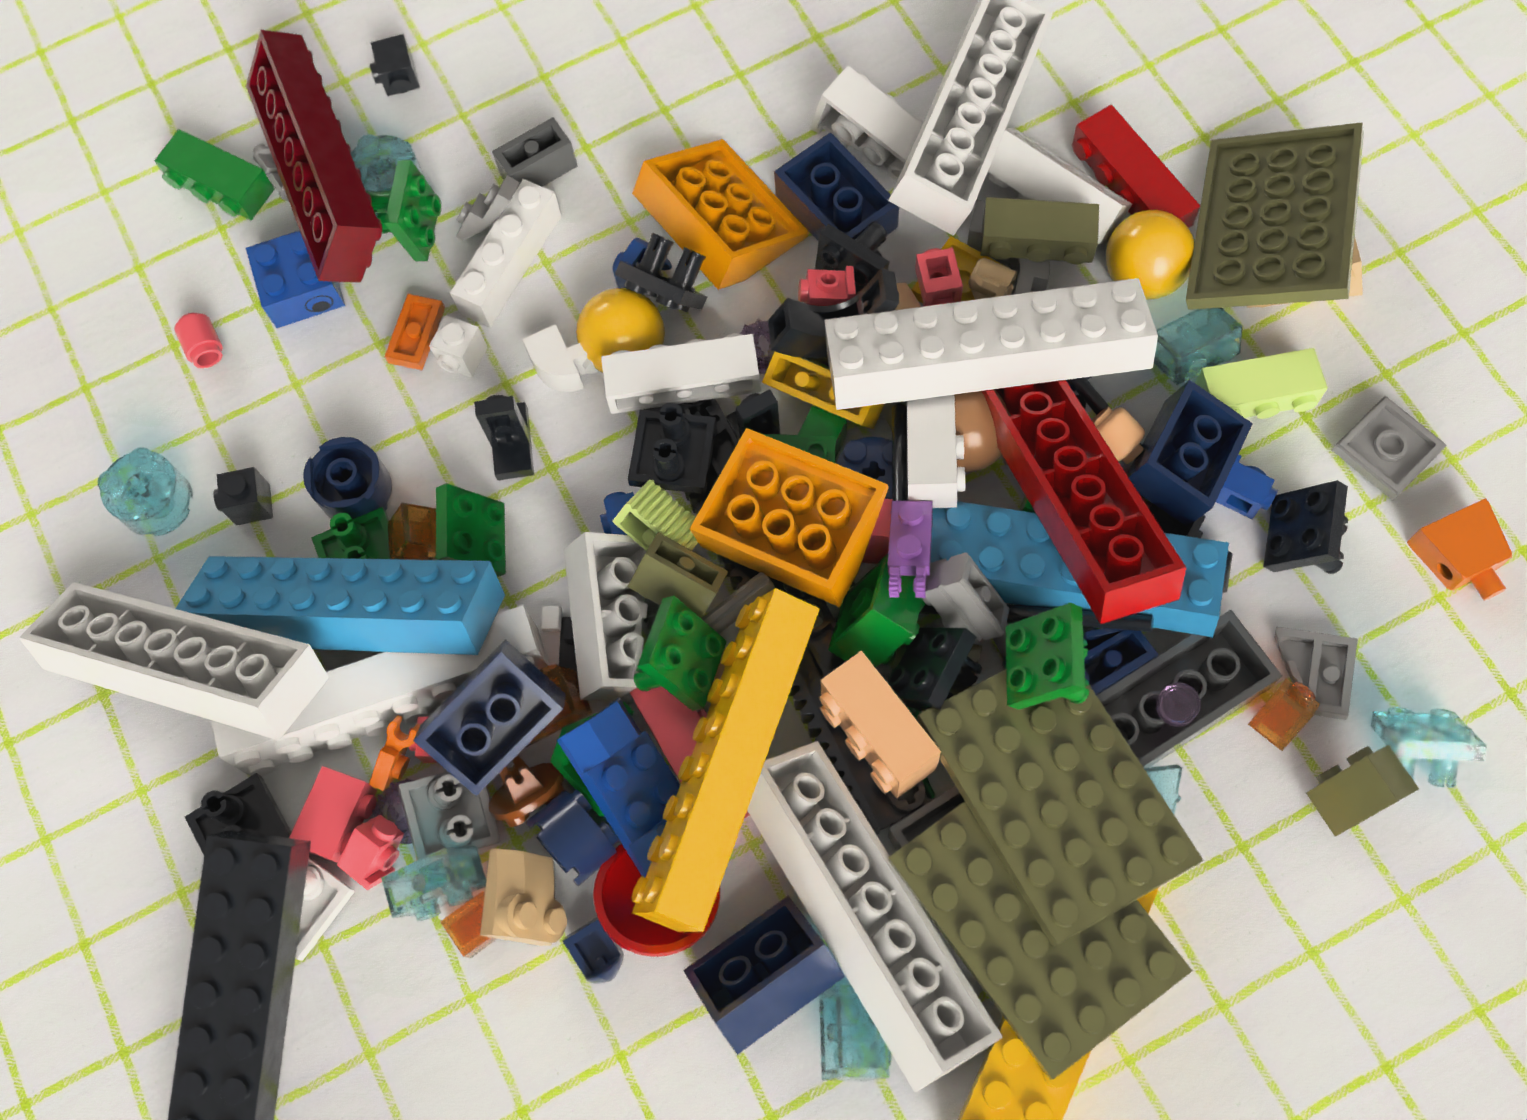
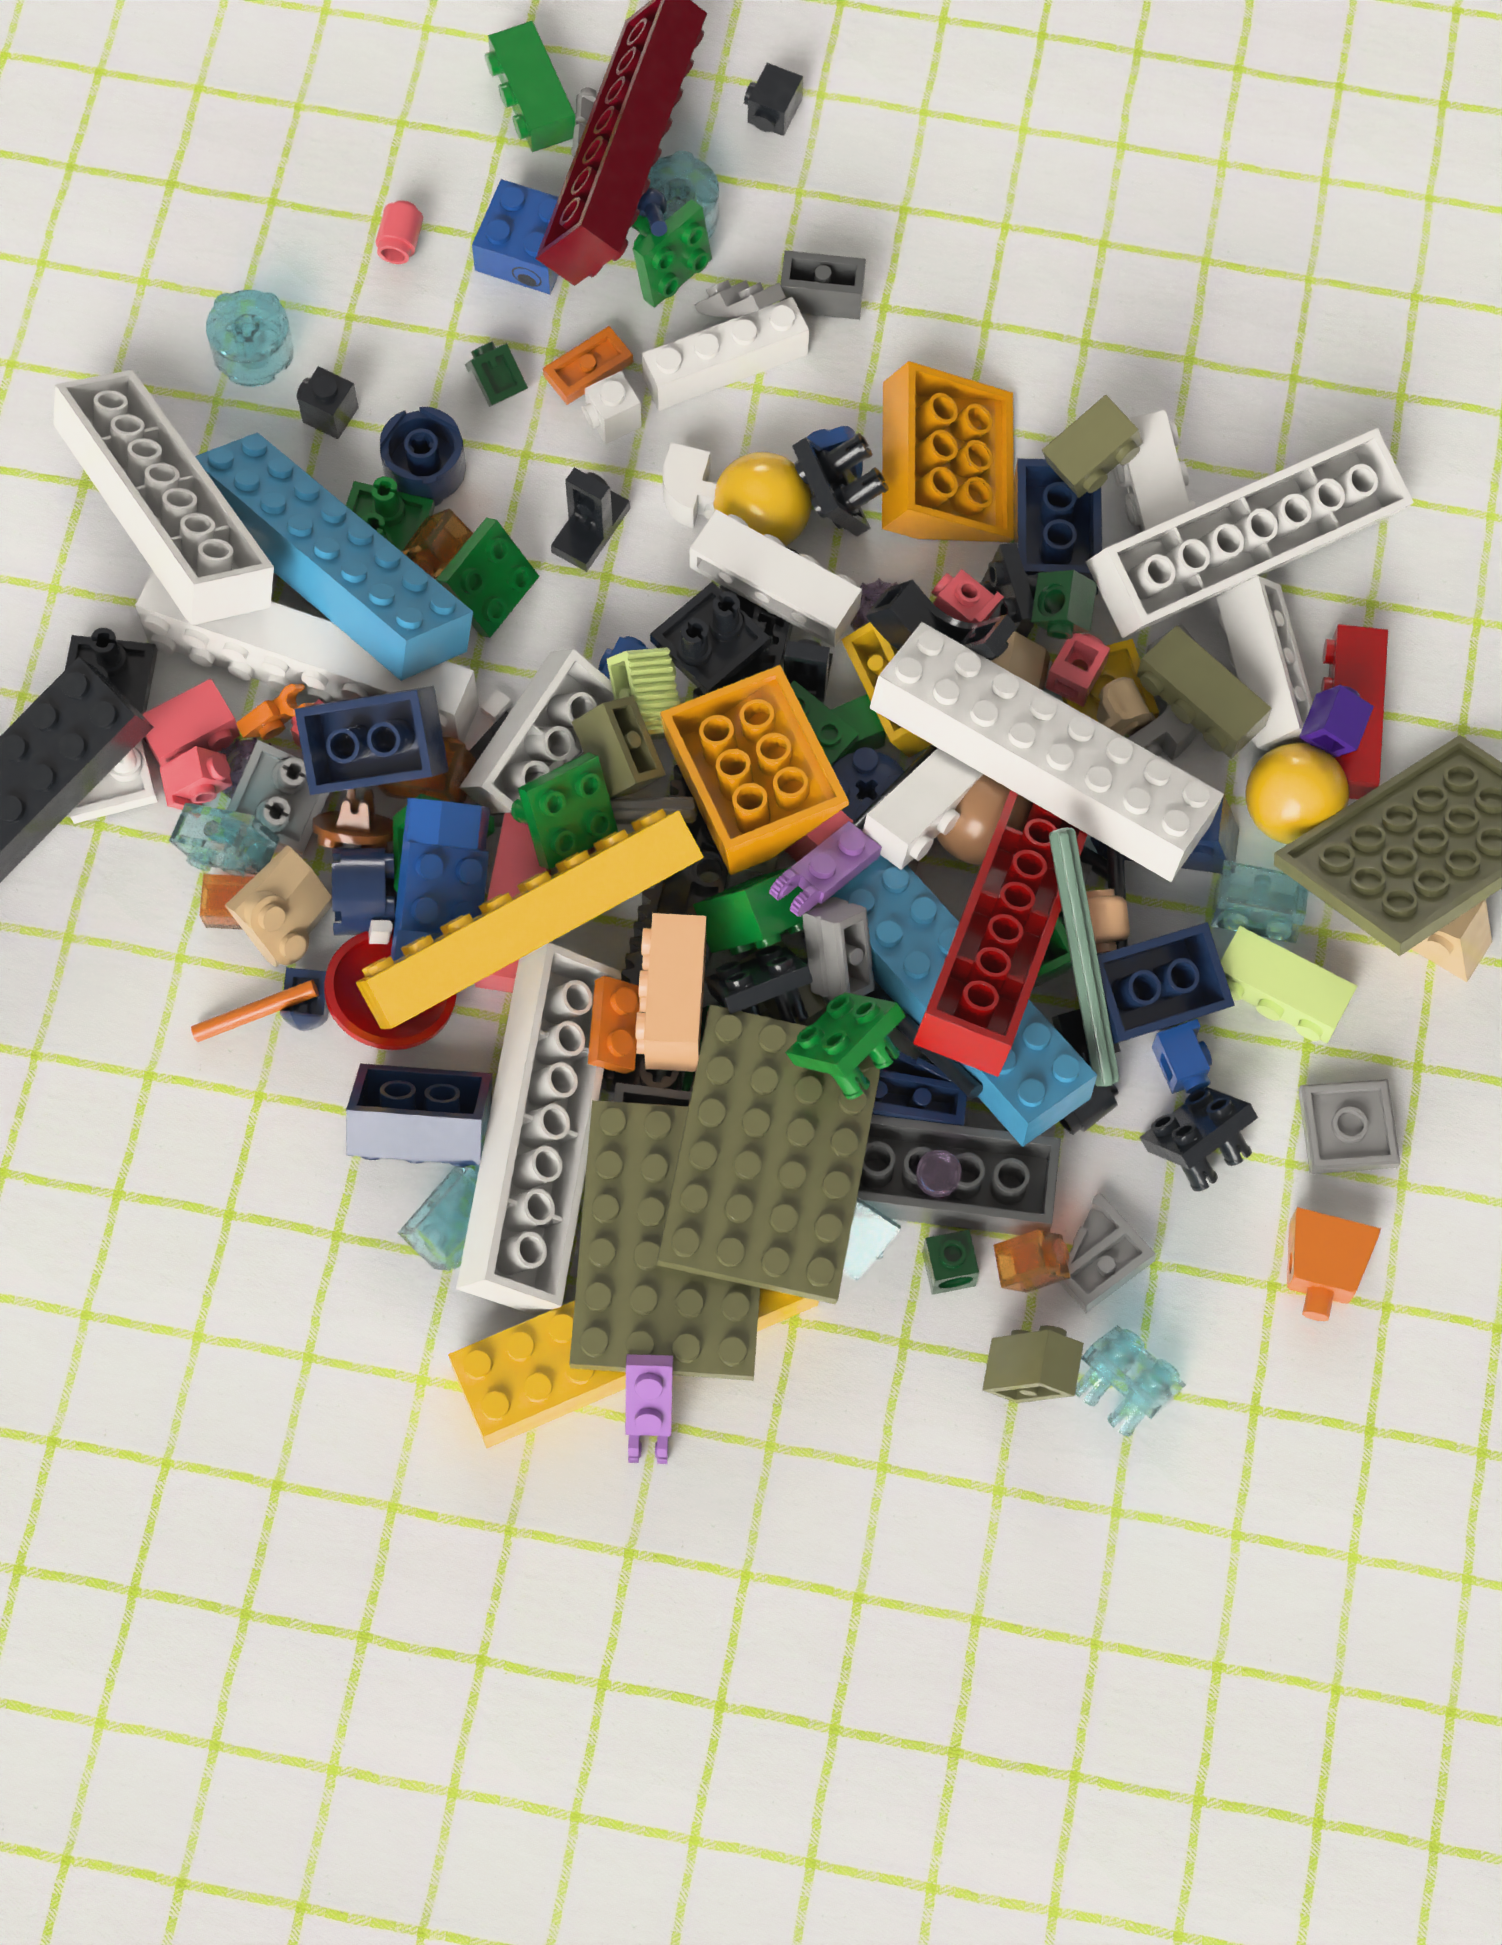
camera: 30 degrees right, 0 degrees up
none -> orange bar [191,980,319,1042]
none -> white piece [369,920,393,944]
none -> dark green bracket [465,341,528,407]
none -> orange plate [588,976,640,1074]
none -> hinge [625,1354,673,1464]
none -> dark blue bar [637,188,667,236]
none -> dark green brick [922,1229,979,1295]
none -> dark green brick [1031,570,1097,639]
none -> olive brick [1042,395,1143,498]
none -> sand green axle [1049,828,1119,1086]
none -> dark purple brick [1299,685,1374,758]

